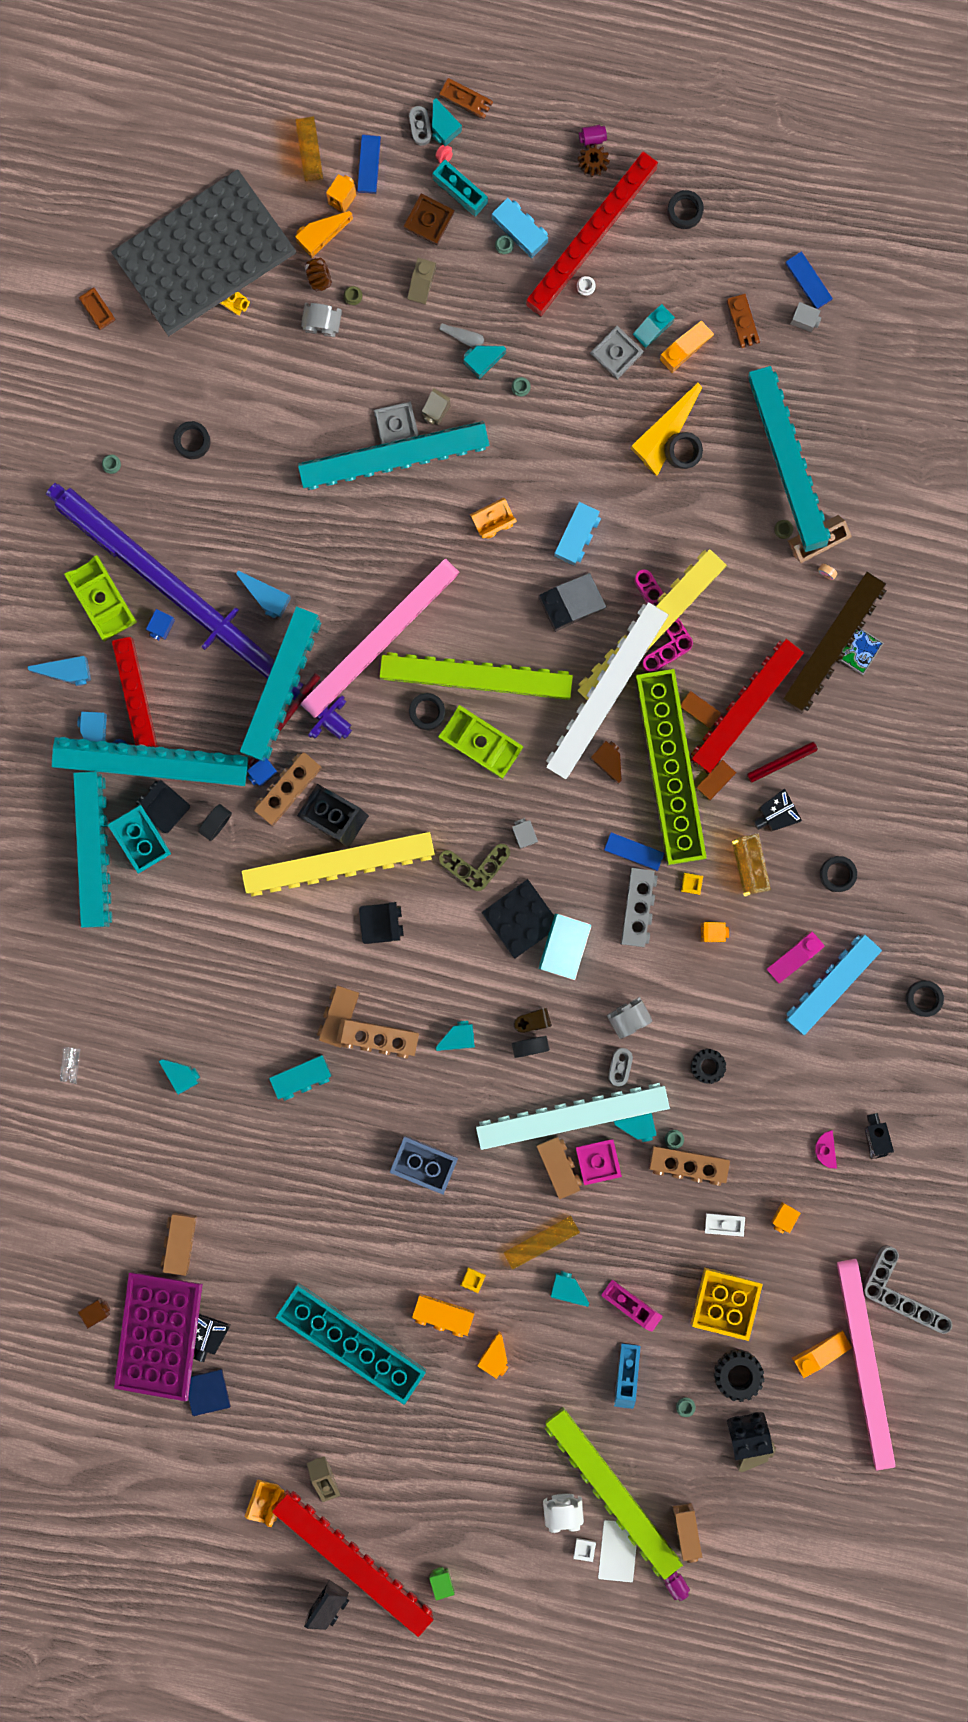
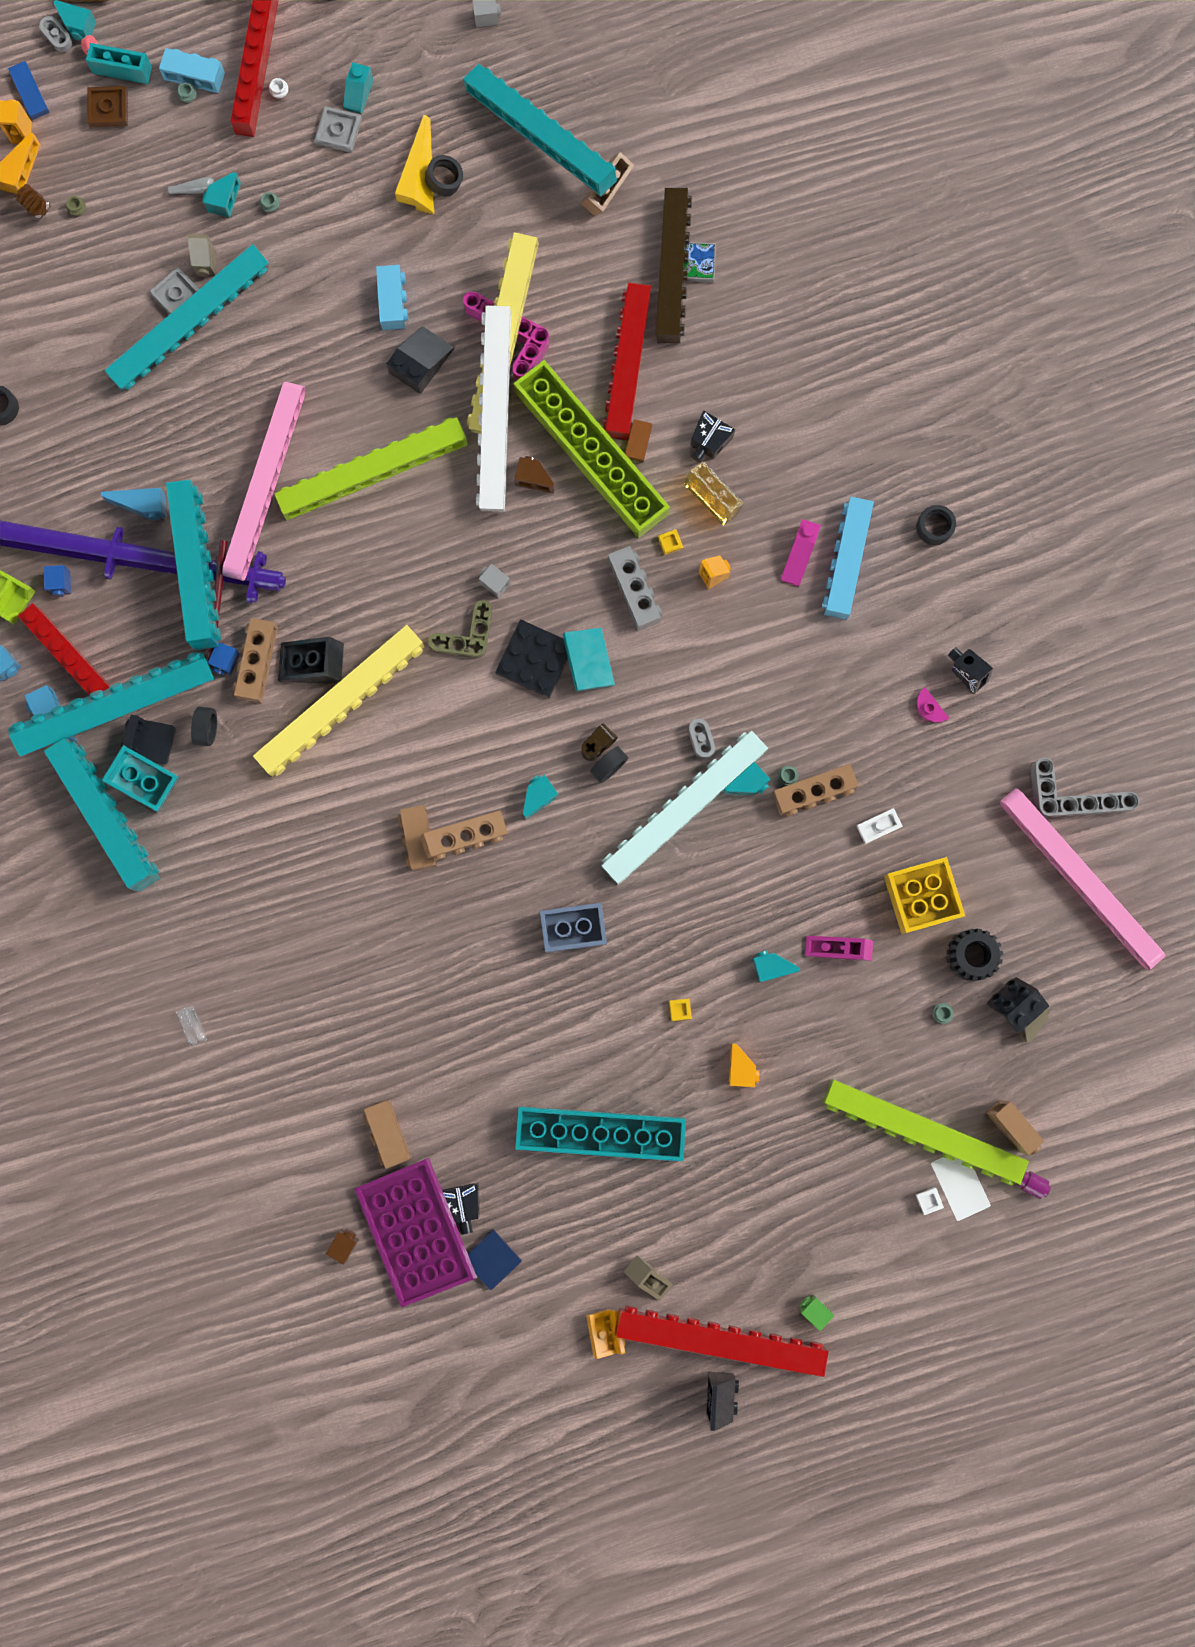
camera: 30 degrees left, 5 degrees down
teal slope [159,1059,201,1095] -> none
teal brick [269,1055,332,1101] -> none
light grey brick [301,303,342,337] -> none
black bracket [359,902,404,944] -> none
dark tan slope [407,258,436,305] -> none
black tyre [409,693,445,730] -> none
light orange brick [412,1294,475,1337] -> none
lime piece [438,705,524,780] -> none
light orange bracket [470,497,517,539] -> none
clear yellow tile [503,1215,580,1270] -> none
medium nougat brick [536,1136,582,1200] -> none
white brick [543,1494,584,1533] -> none
dark pink plate [576,1139,622,1185] -> none
blue tile [604,832,664,871] -> none
light grey brick [607,997,653,1039] -> none
dark azure slope [614,1344,641,1409] -> none
light orange slope [659,321,714,373] -> none
dark orange tile [681,691,721,729] -> none
black tyre [691,1049,726,1084] -> none
dark orange hinge [727,294,760,348] -> none
dark red axle [747,742,818,783] -> none
light orange brick [771,1202,801,1234] -> none
olive plate [774,520,794,539] -> none
light orange slope [792,1330,852,1378] -> none
light nougat tile [818,564,837,580] -> none
black tyre [820,856,858,892] -> none

